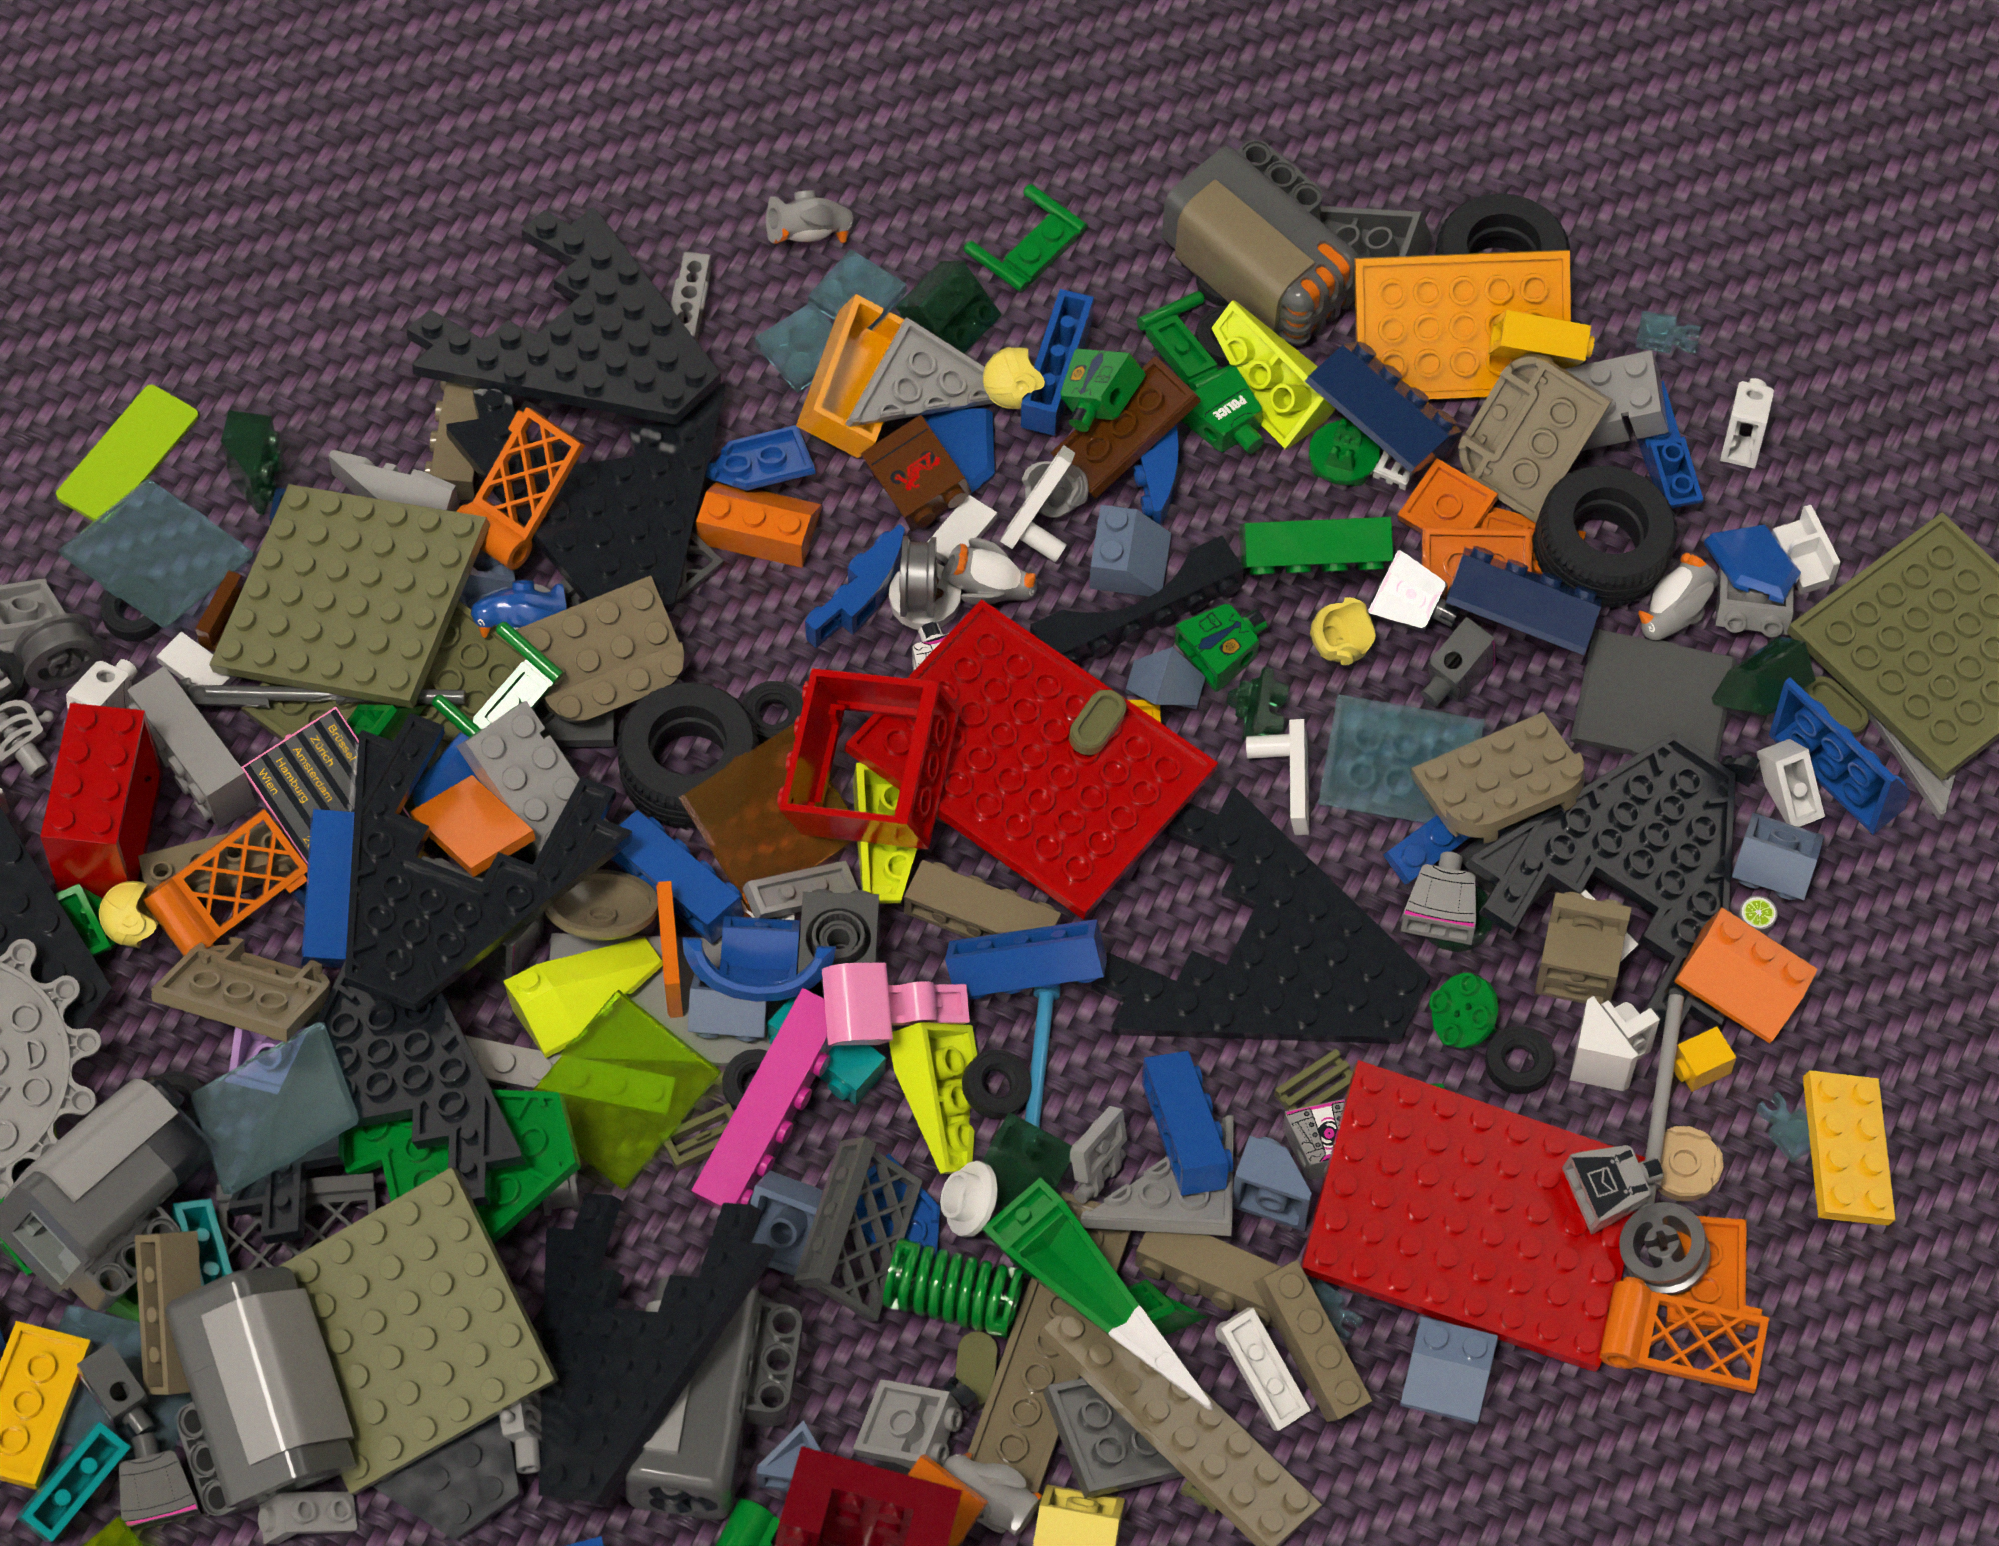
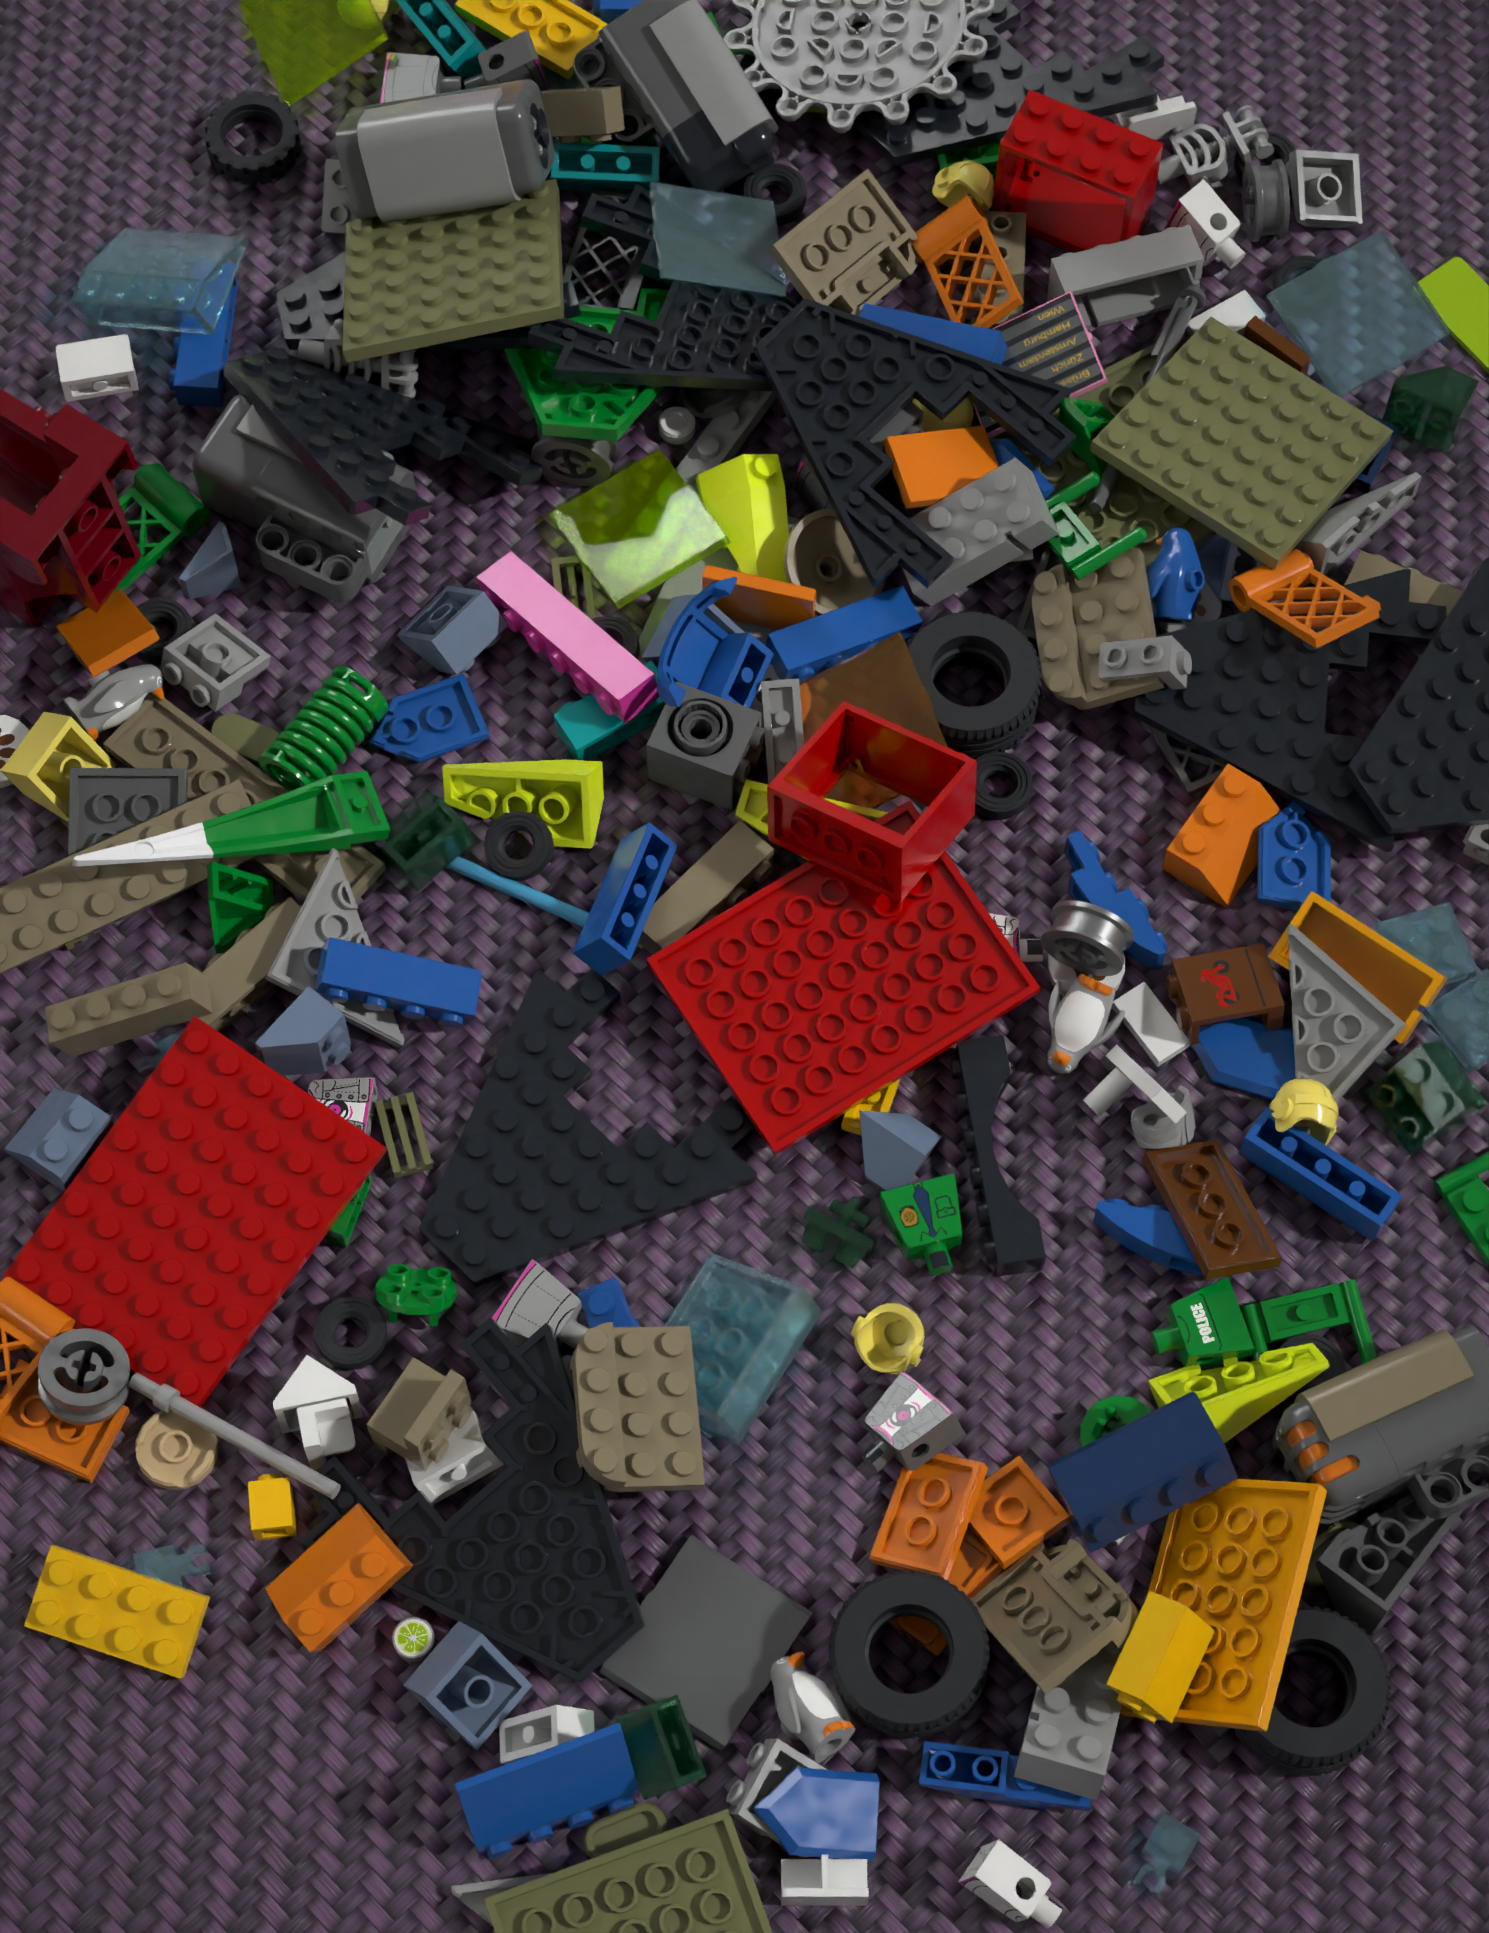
camera: 110 degrees right, 5 degrees up
dark grey fence [793,1137,922,1322] -> none
bright pink plate [822,963,970,1046] -> none
white piece [940,1161,997,1238] -> none
black tile [941,1377,979,1414] -> none
green torso [1060,349,1146,432] -> none
olive tile [1069,690,1126,755] -> none
light grey plate [1070,1106,1127,1203] -> none
sand blue slope [1089,505,1171,597] -> none
white piece [1215,1307,1310,1431] -> none
green brick [1239,517,1393,575] -> none
white piece [1246,719,1309,836] -> none
dark grey torso [1420,617,1496,706] -> none
dark blue slope [1446,546,1602,655] -> none
torso [1562,1145,1663,1234] -> none
black tile [1720,754,1760,787] -> none
none -> light grey bracket [1098,635,1192,690]

